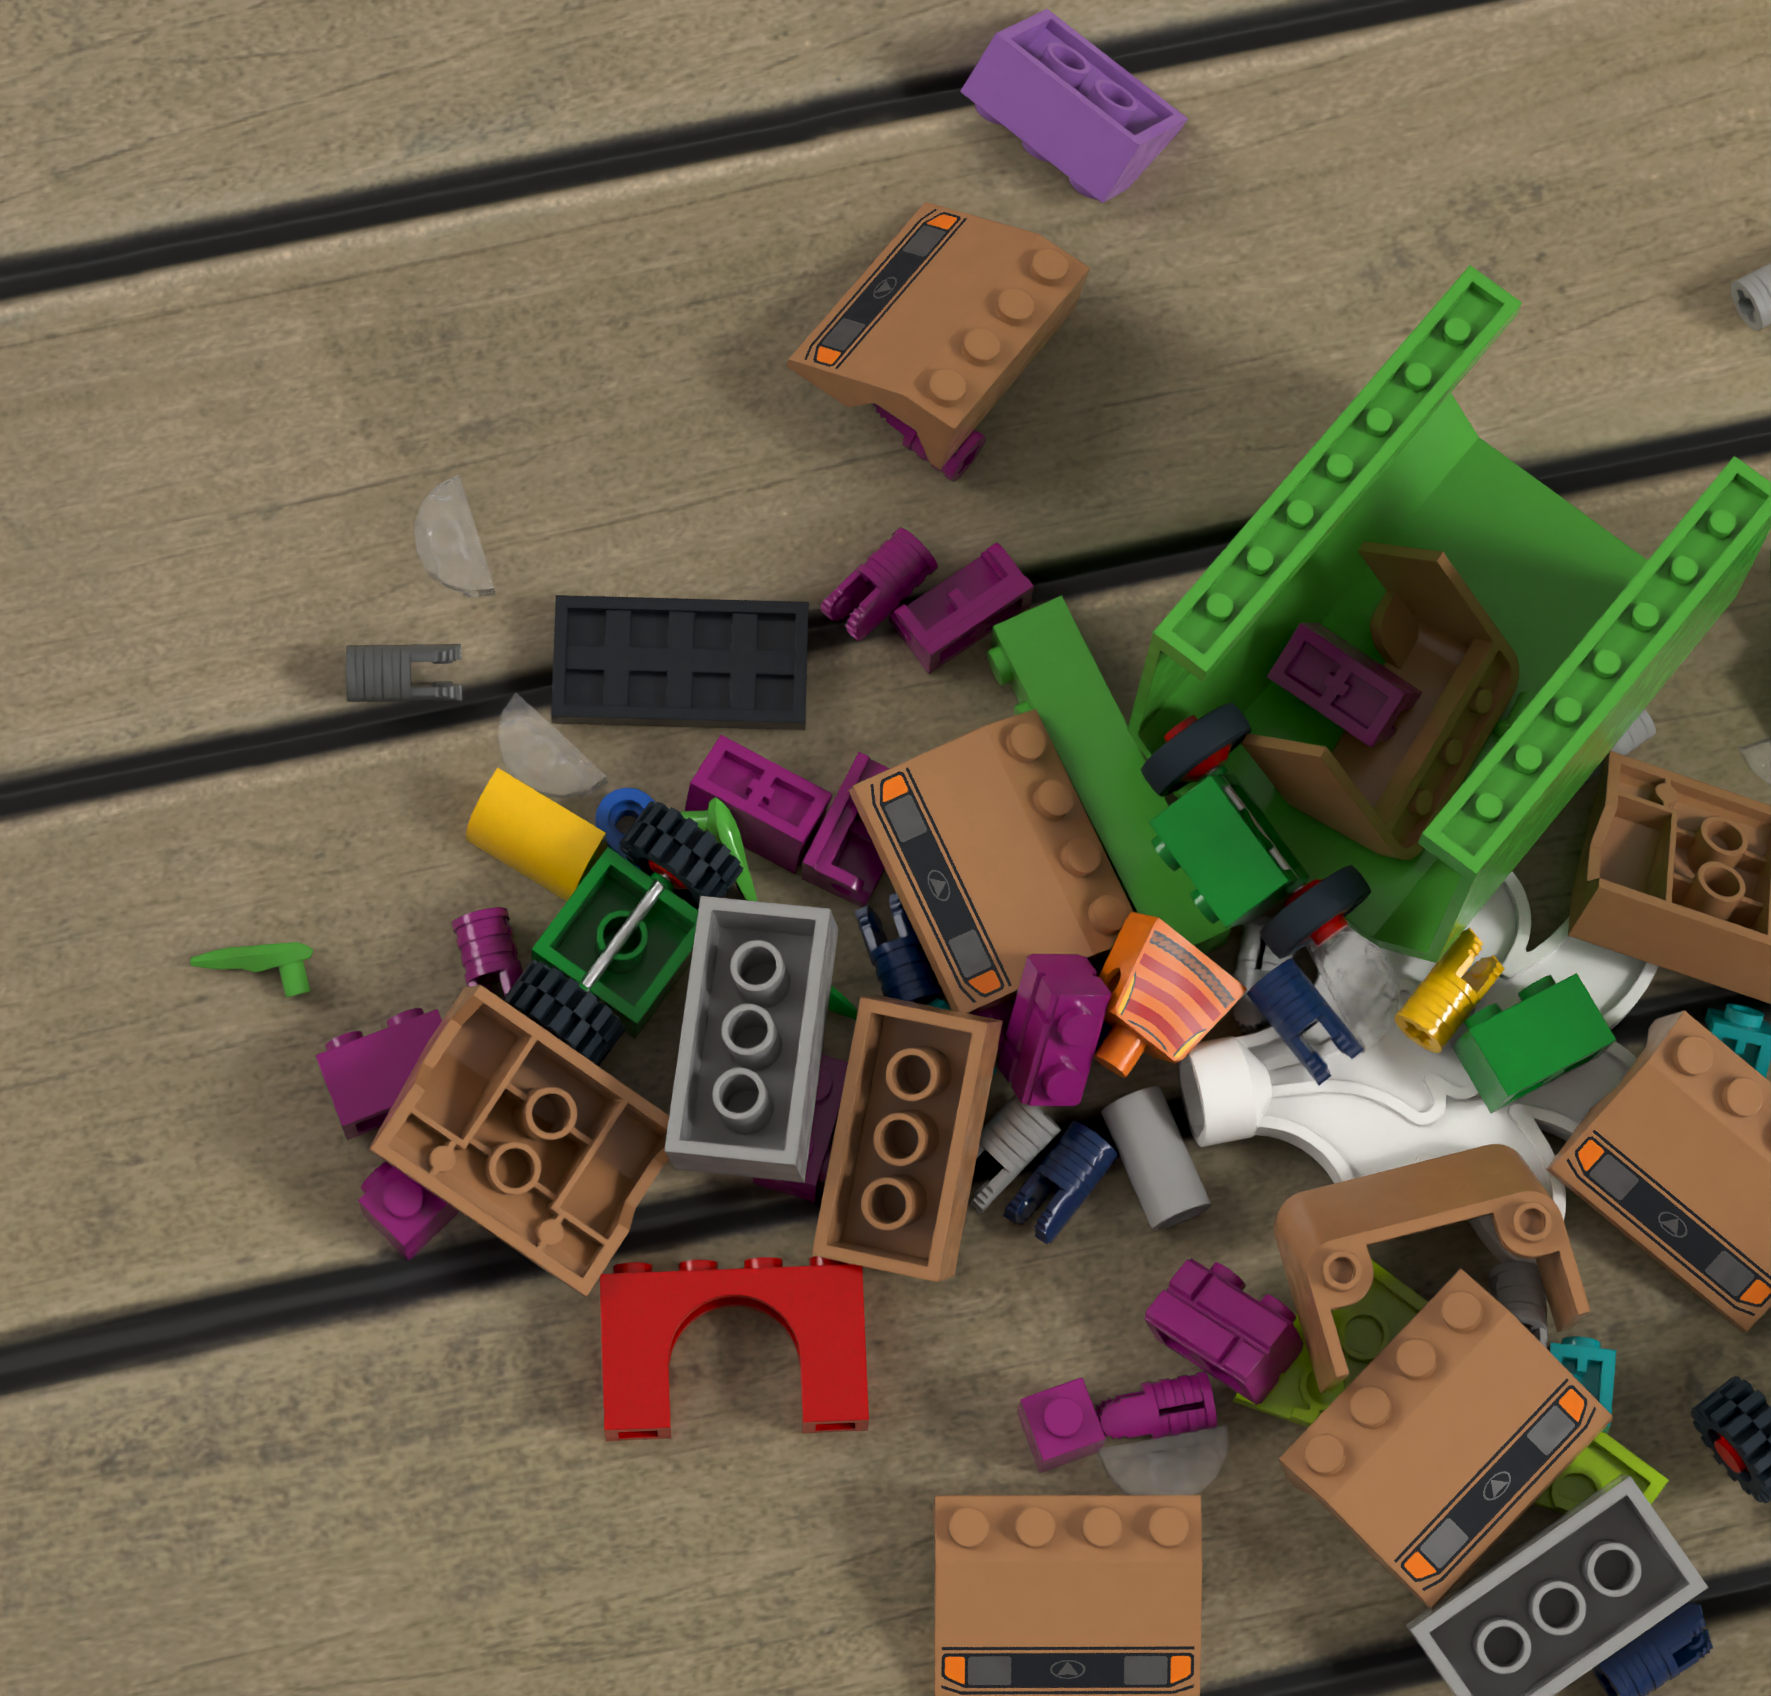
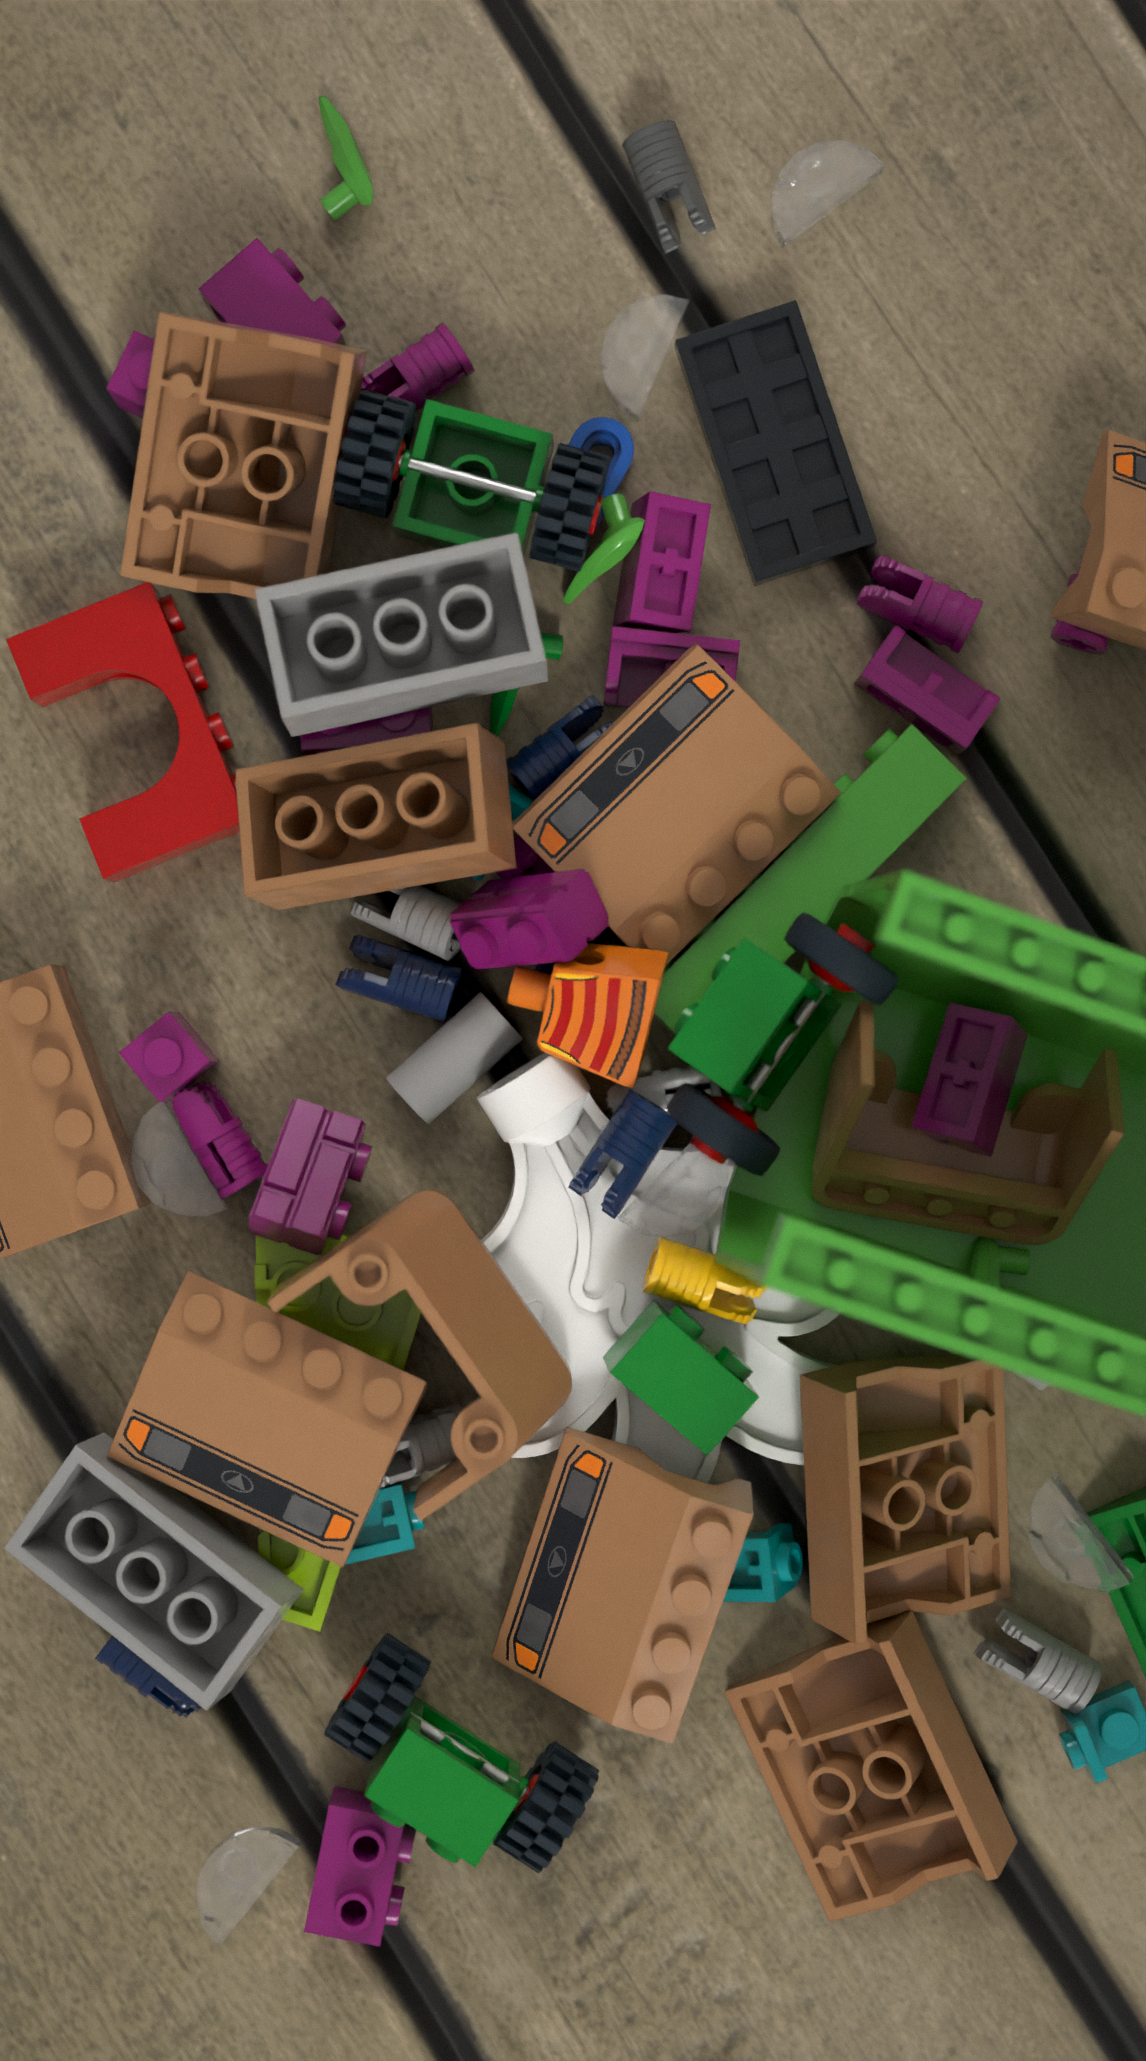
camera: 80 degrees right, 15 degrees up
yellow brick [466,767,608,901] -> none

